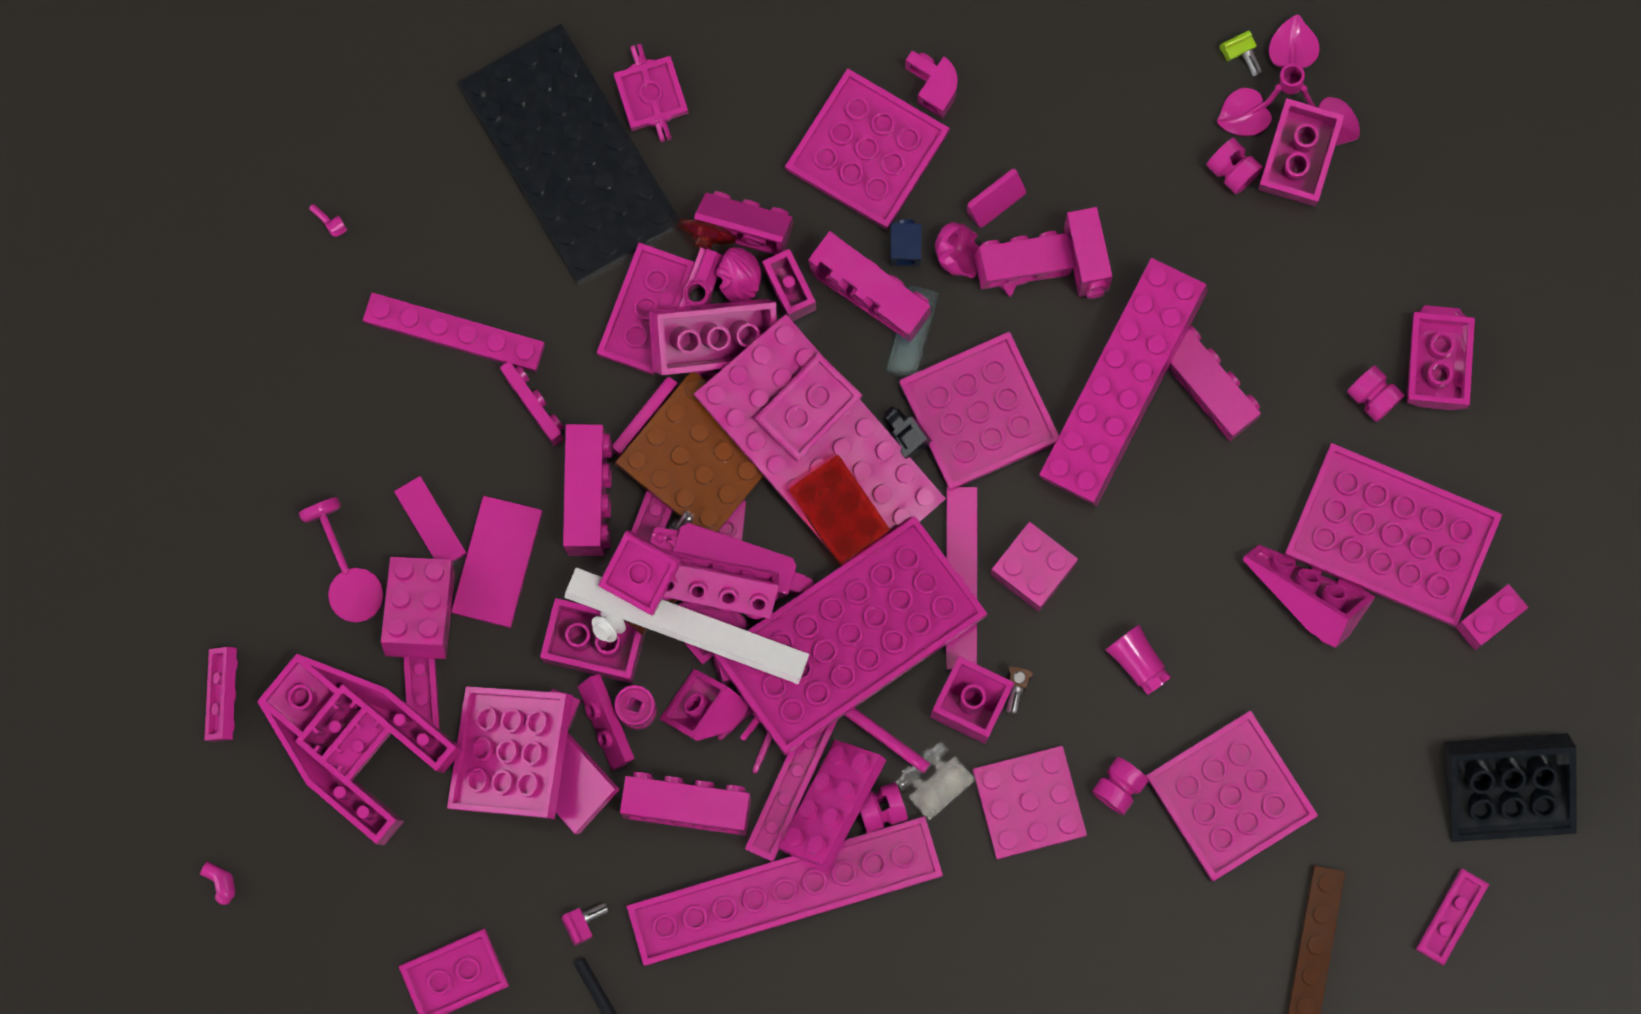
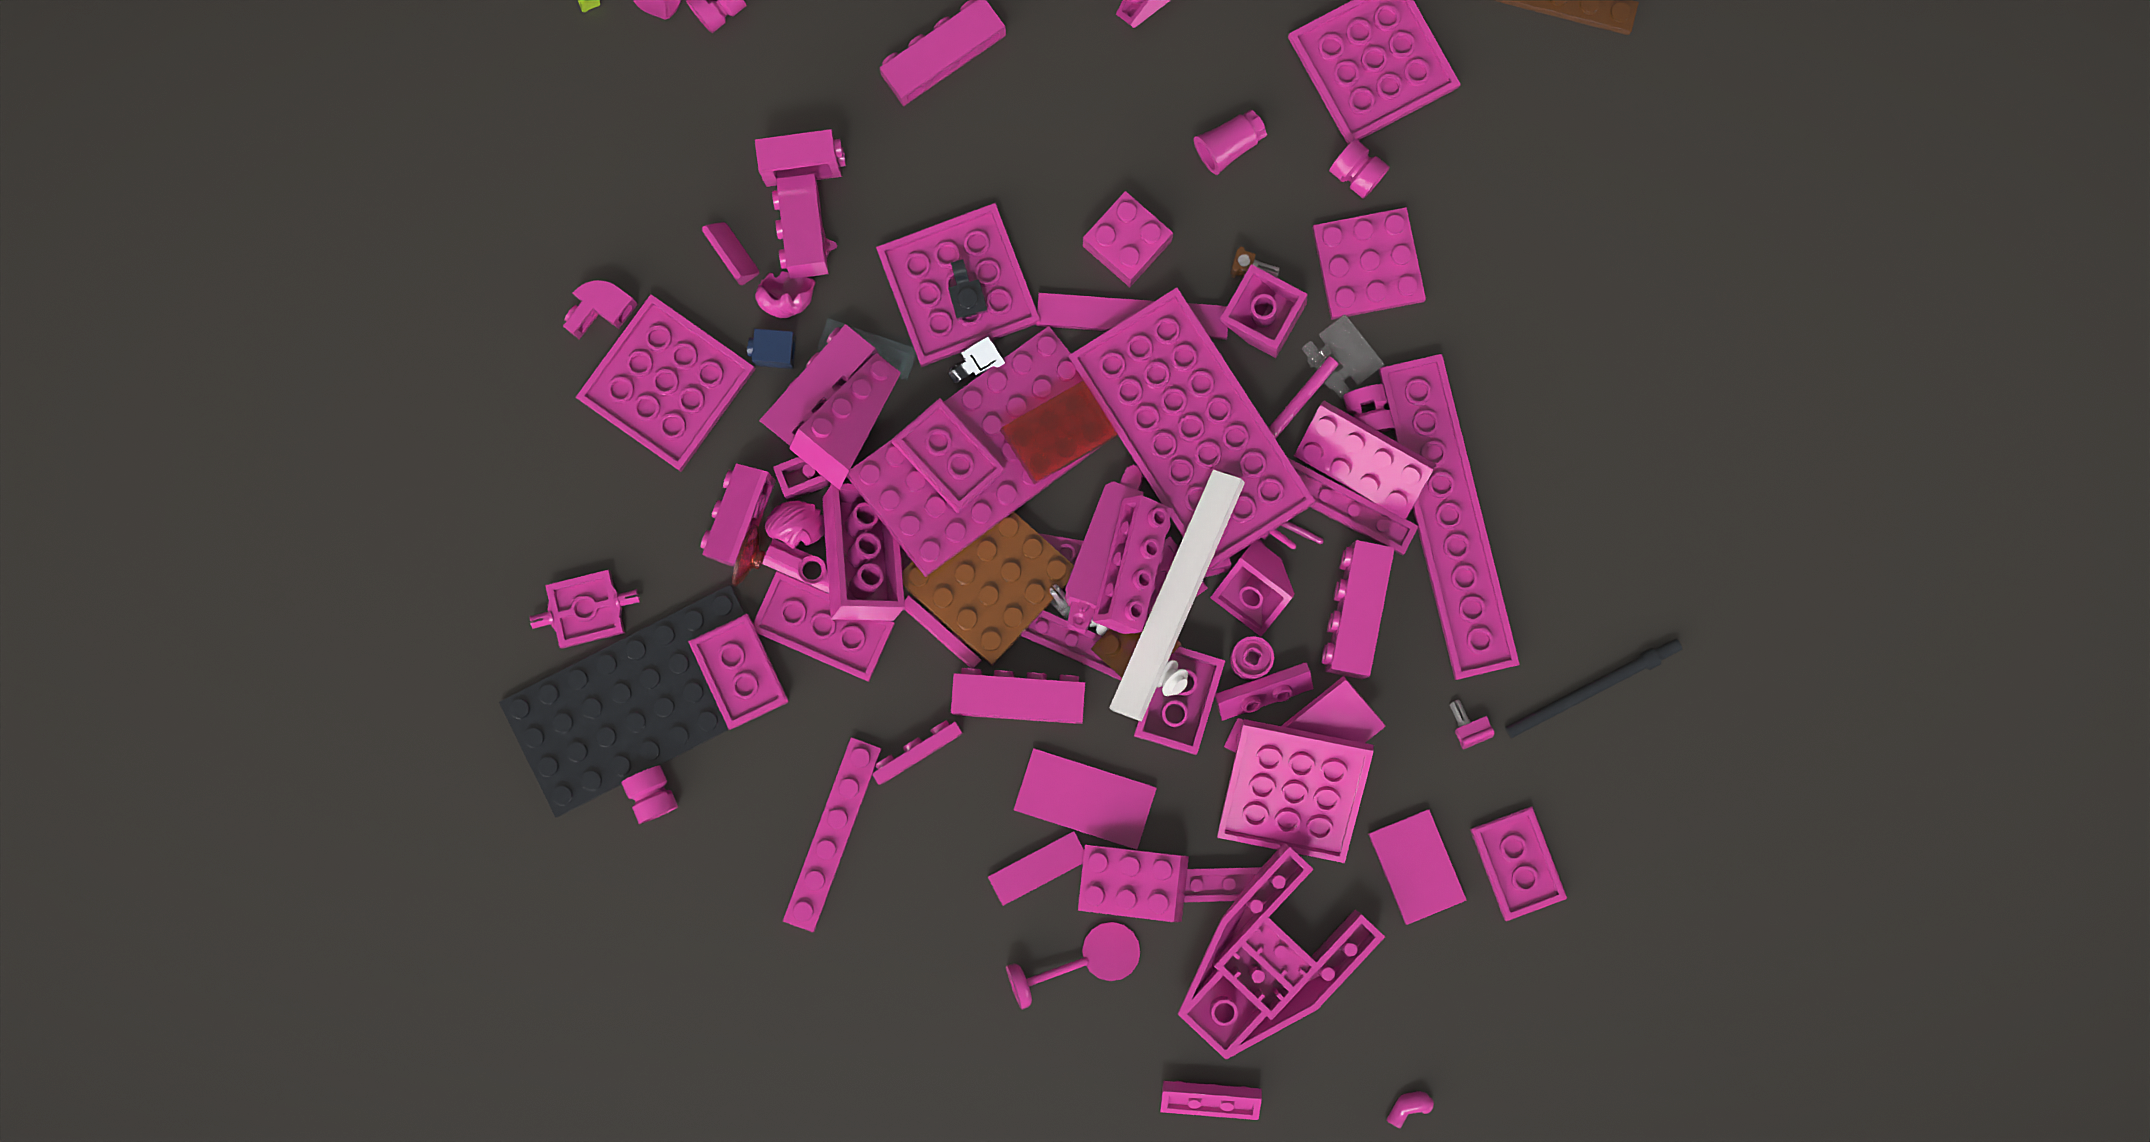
camera: 90 degrees left, 5 degrees up
dark pink hand [309,204,347,237] -> none
dark pink tile [598,530,682,616] -> none
dark pink brick [1039,258,1208,507] -> none
none -> dark pink wheel [621,765,678,824]
none -> dark pink tile [688,614,789,730]
none -> dark pink wedge [789,353,901,490]
none -> black plate [948,259,988,320]
none -> dark pink tile [1368,809,1466,925]

